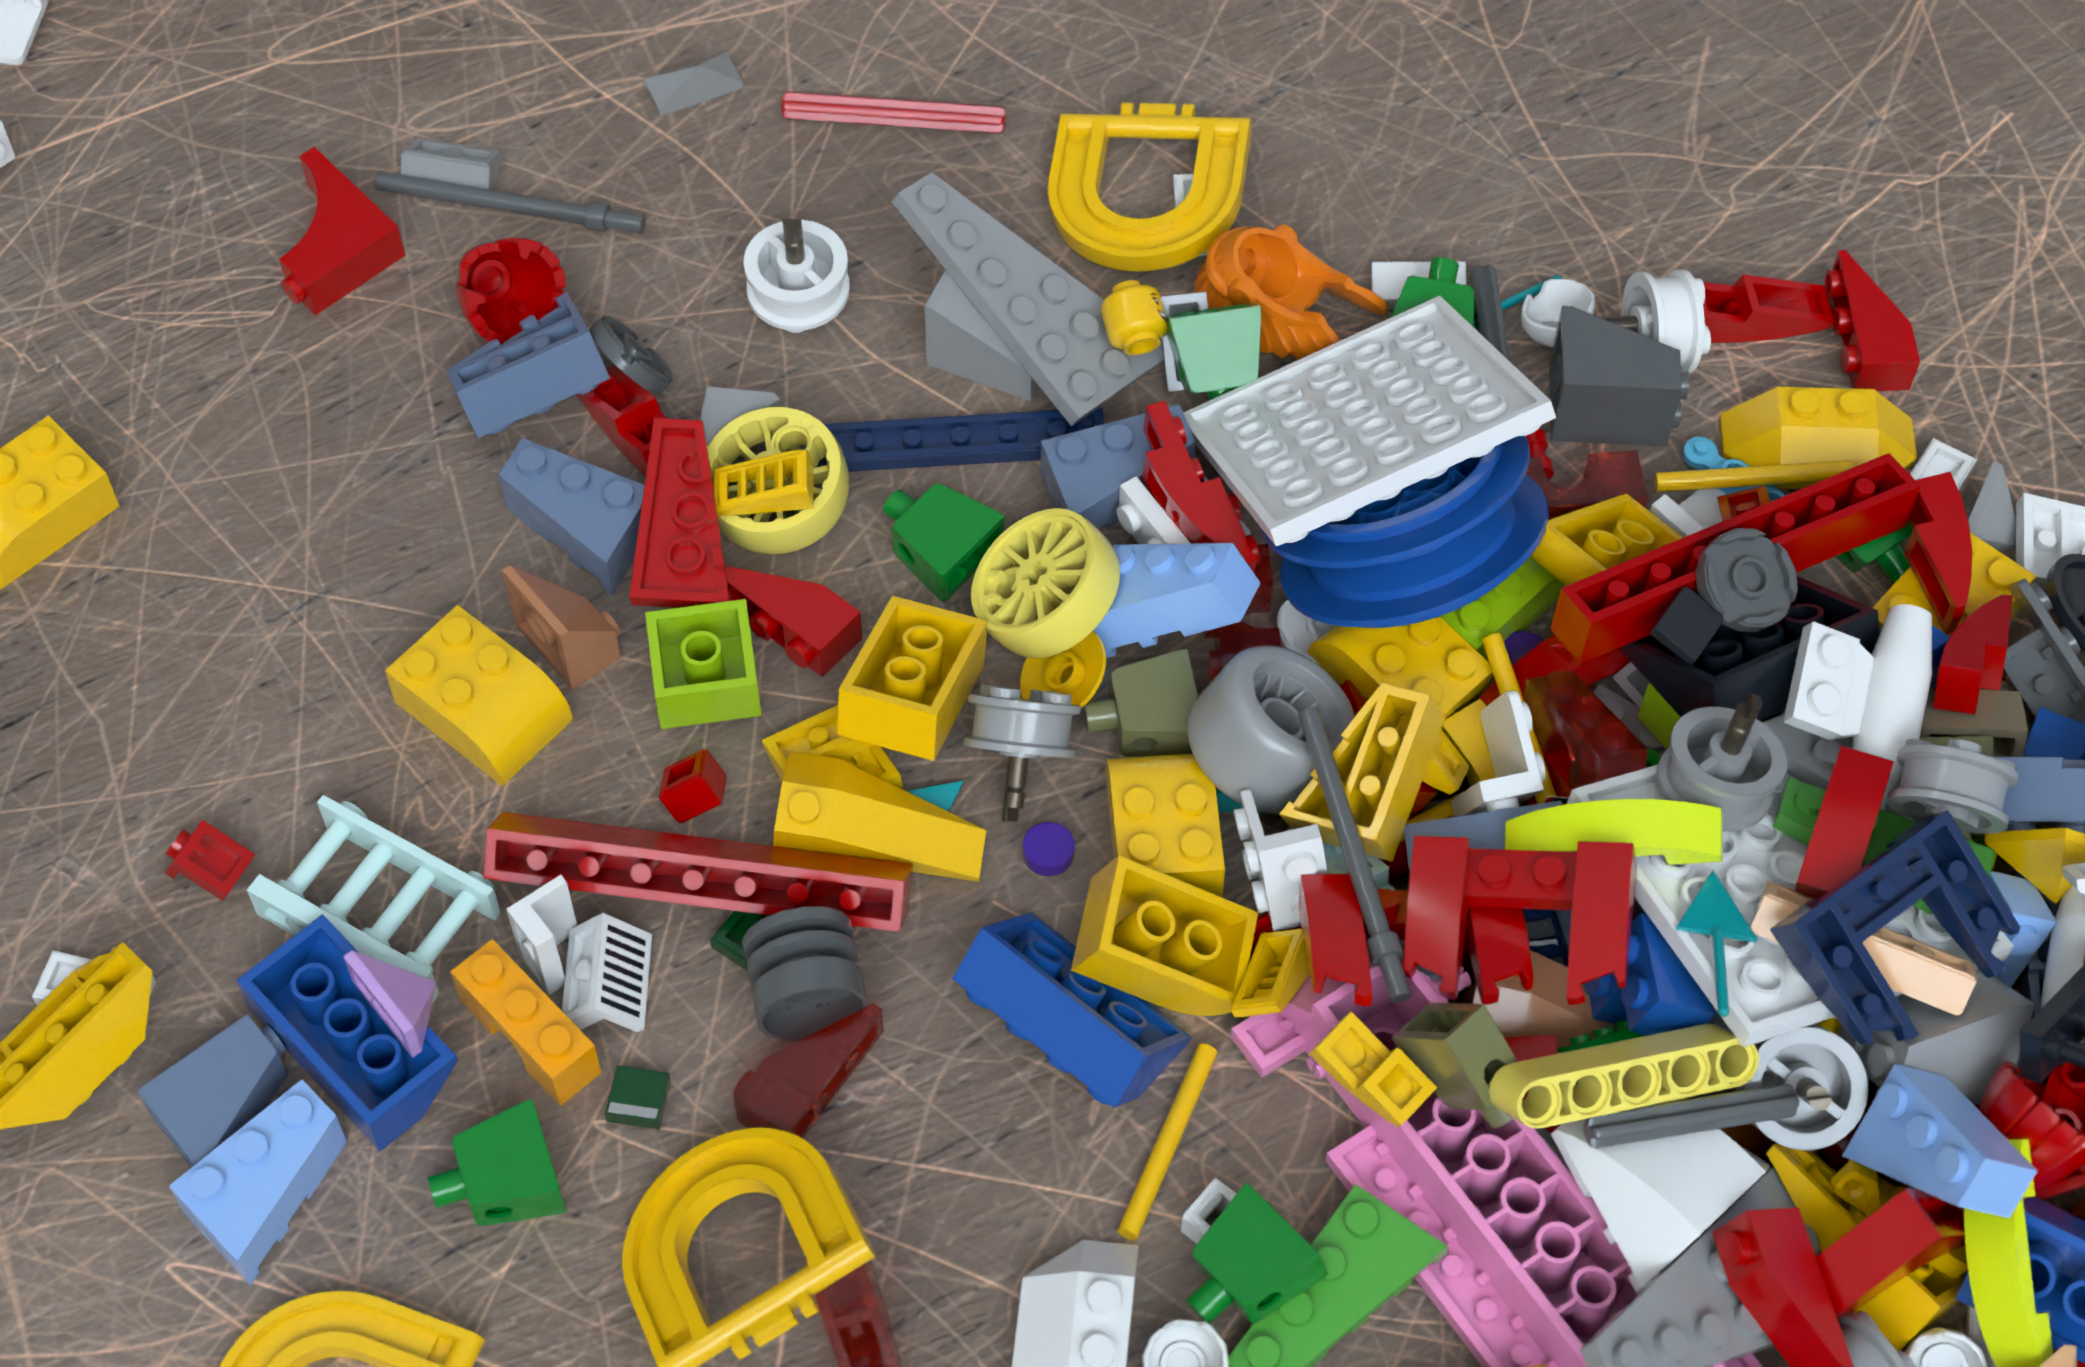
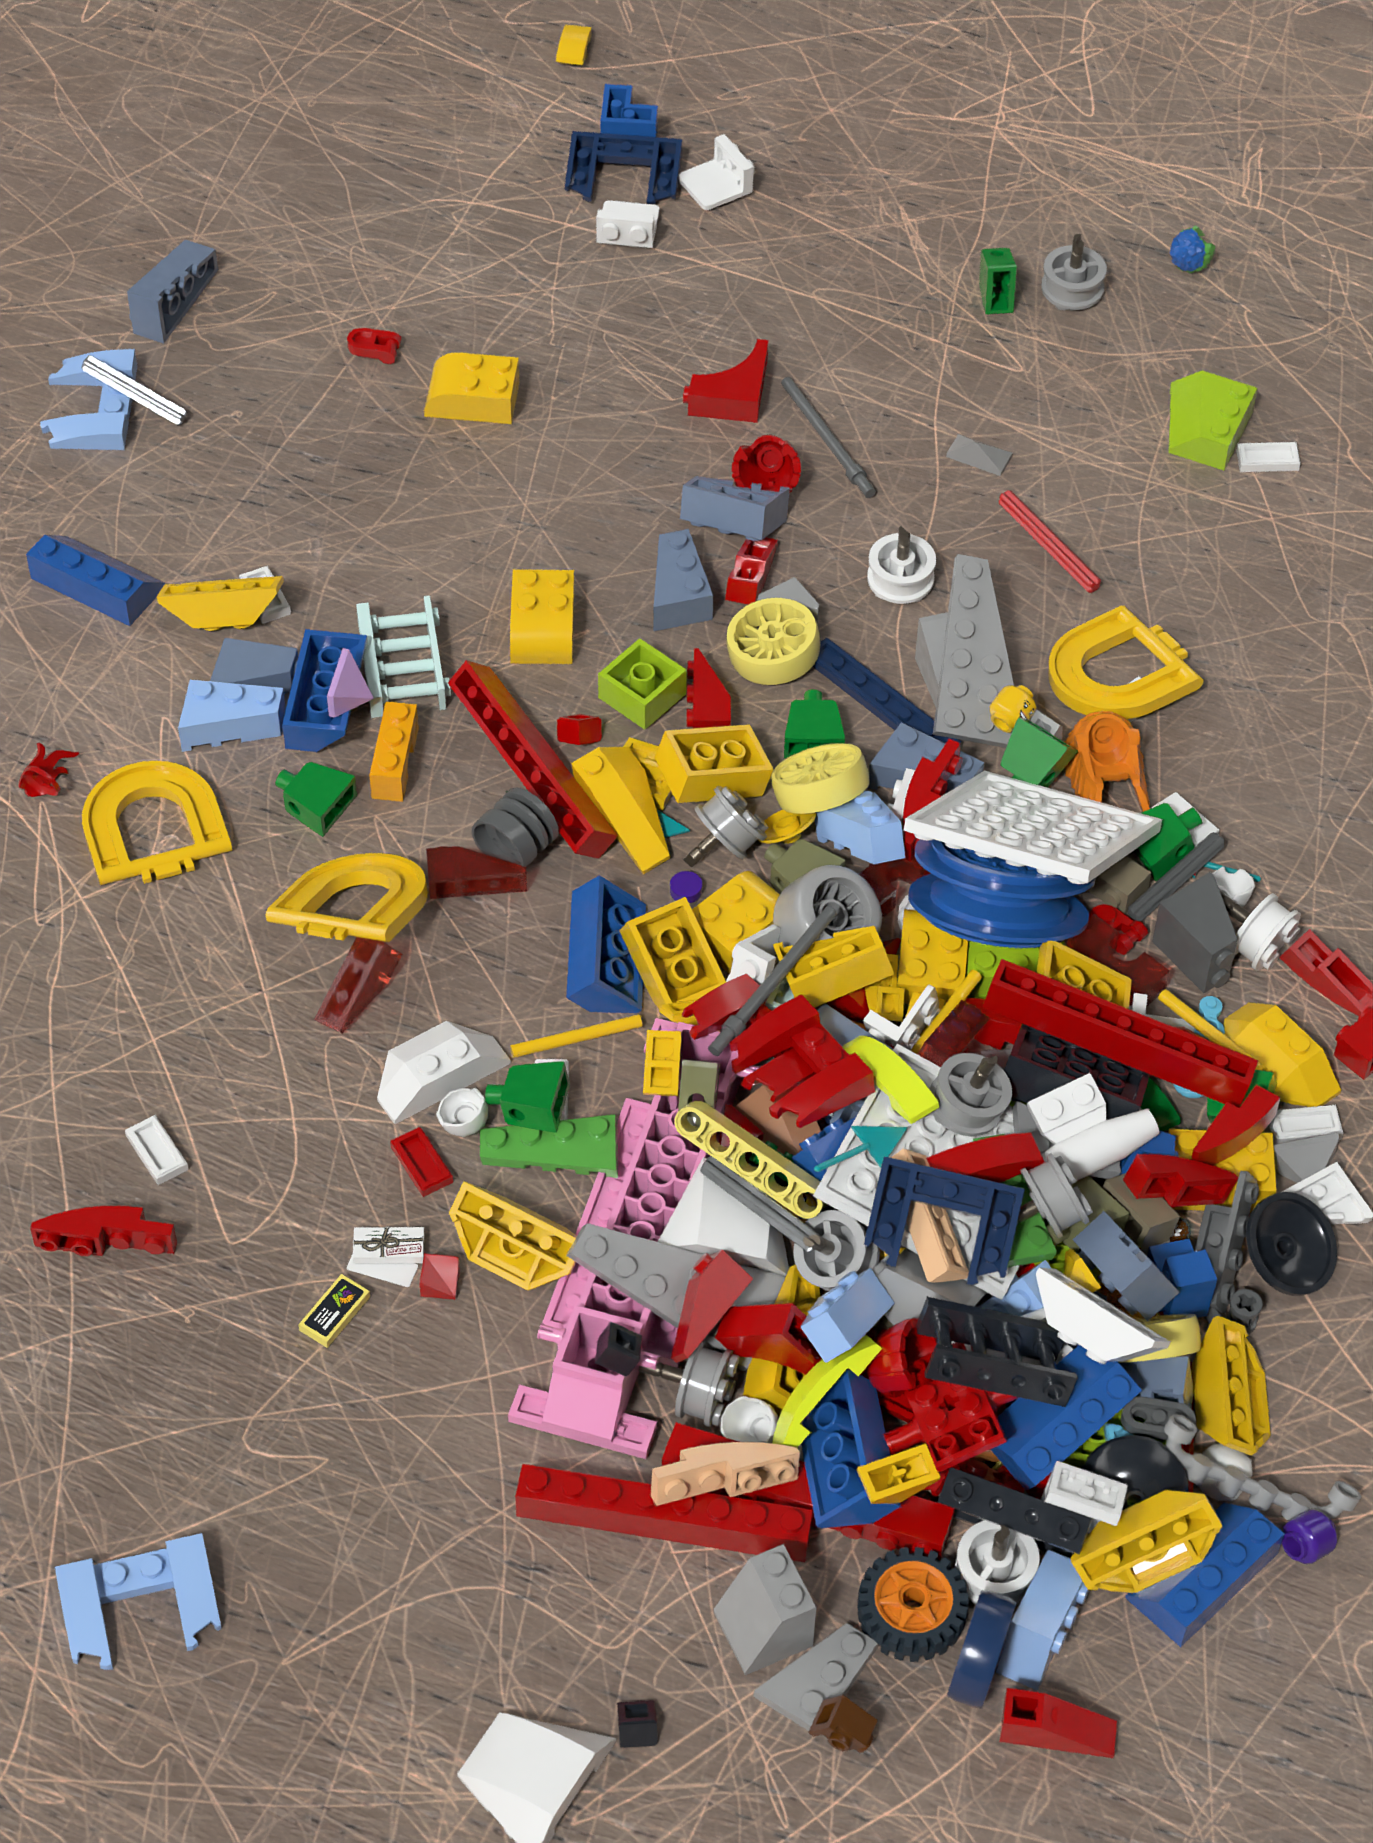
camera: 50 degrees right, 5 degrees down
red bracket [165,820,255,901] -> none
light grey slope [401,138,504,190] -> none
nougat slope [502,565,621,690] -> none
white panel [507,875,577,995] -> none
white panel [562,913,652,1032] -> none
dark grey tile [590,316,672,394] -> none
dark green tile [605,1065,671,1130] -> none
red wing [629,418,730,608] -> none
yellow slope [714,449,814,517] -> none
black slope [1650,586,1724,665] -> none
dark grey tile [1695,528,1798,632] -> none

